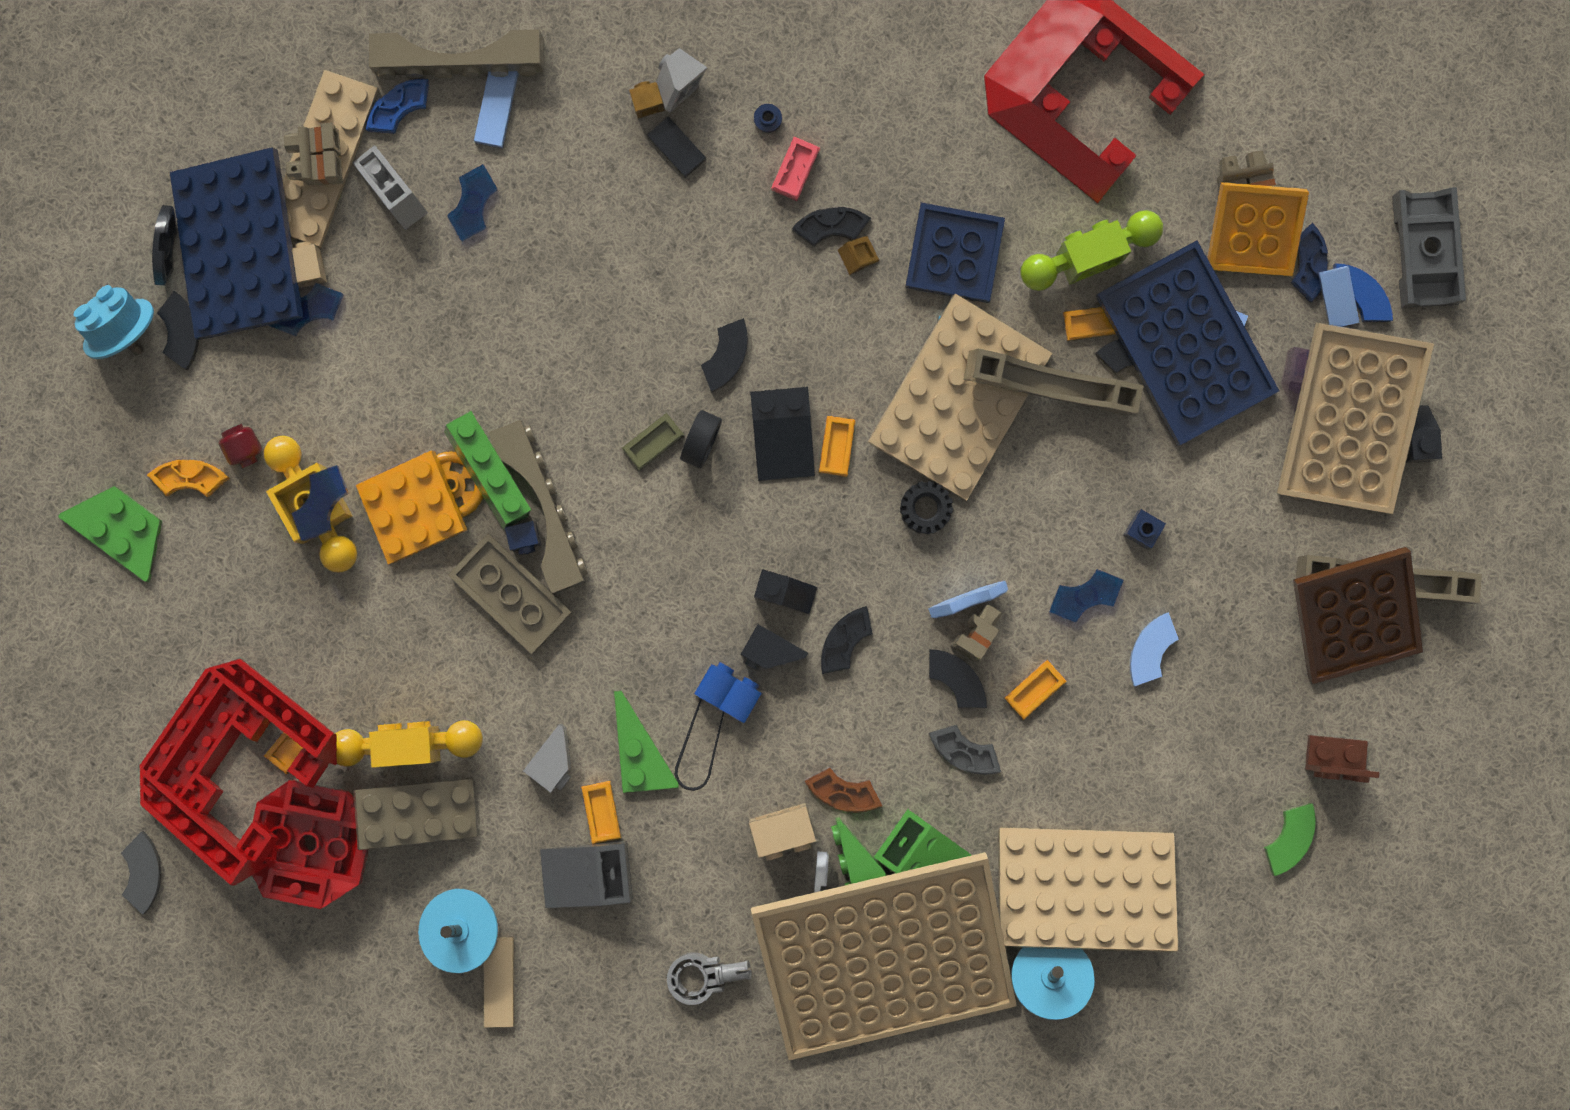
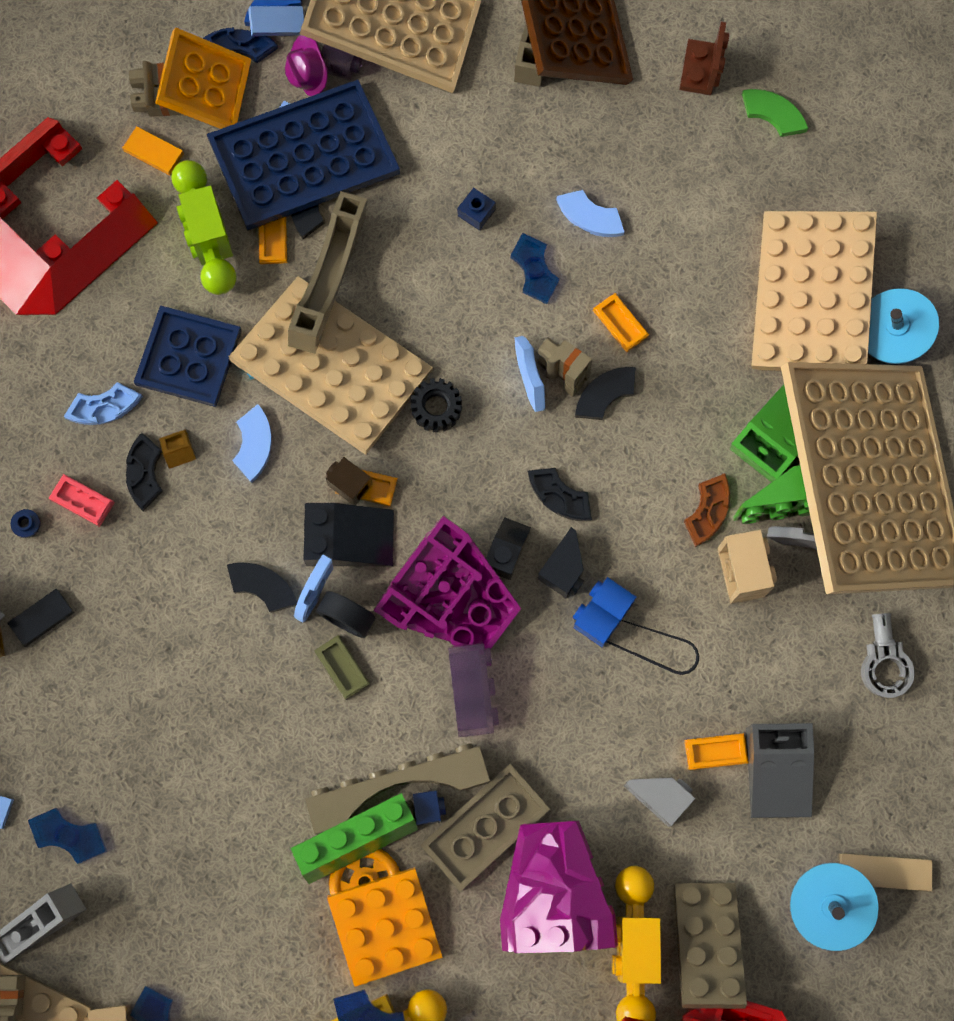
camera: 85 degrees left, 10 degrees down
bright green wing [614,691,679,793] -> none
dark grey tile [929,725,1001,775] -> none
none -> light blue tile [64,382,143,425]
none -> light orange tile [122,126,184,176]
none -> light blue tile [232,404,272,483]
none -> magenta piece [285,35,328,96]
none -> light blue tile [294,555,333,623]
none -> dark brown brick [326,457,373,505]
none -> magenta wedge [374,515,521,655]
none -> clear purple brick [448,642,499,738]
none -> magenta wedge [500,821,618,953]

